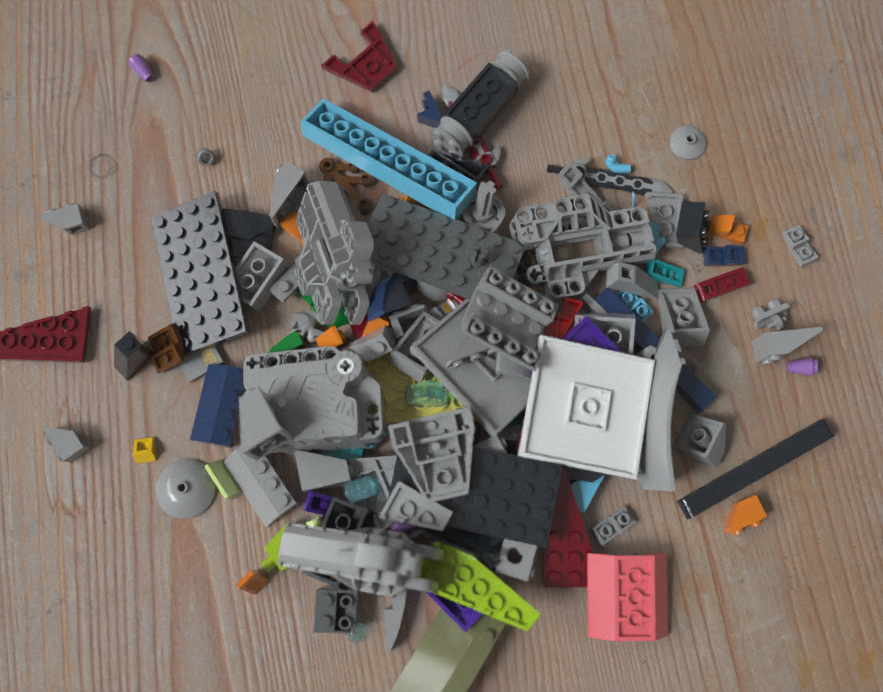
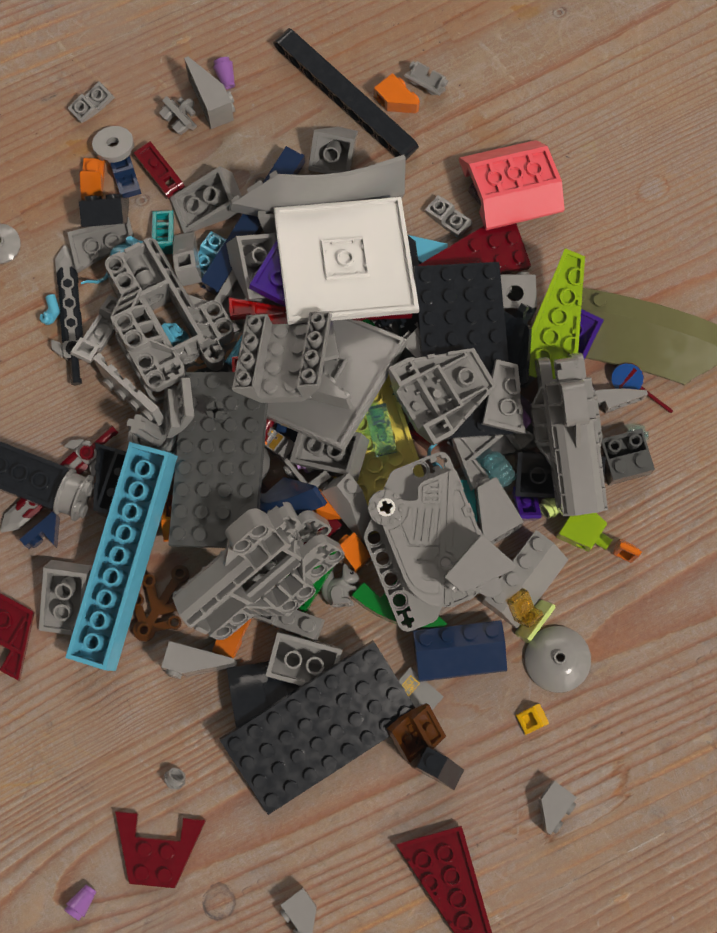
camera: 110 degrees left, 0 degrees up
none -> light grey slope [39,560,92,635]
none -> light grey tile [92,126,134,163]
none -> light grey wing [93,353,165,426]
none -> dark red wing [115,812,206,888]
none -> medium azure slope [161,323,189,347]
none -> light grey slope [163,378,194,438]
none -> light grey hinge [404,61,449,96]
none -> clear yellow bracket [507,588,544,628]
none -> blue piece [612,363,673,413]

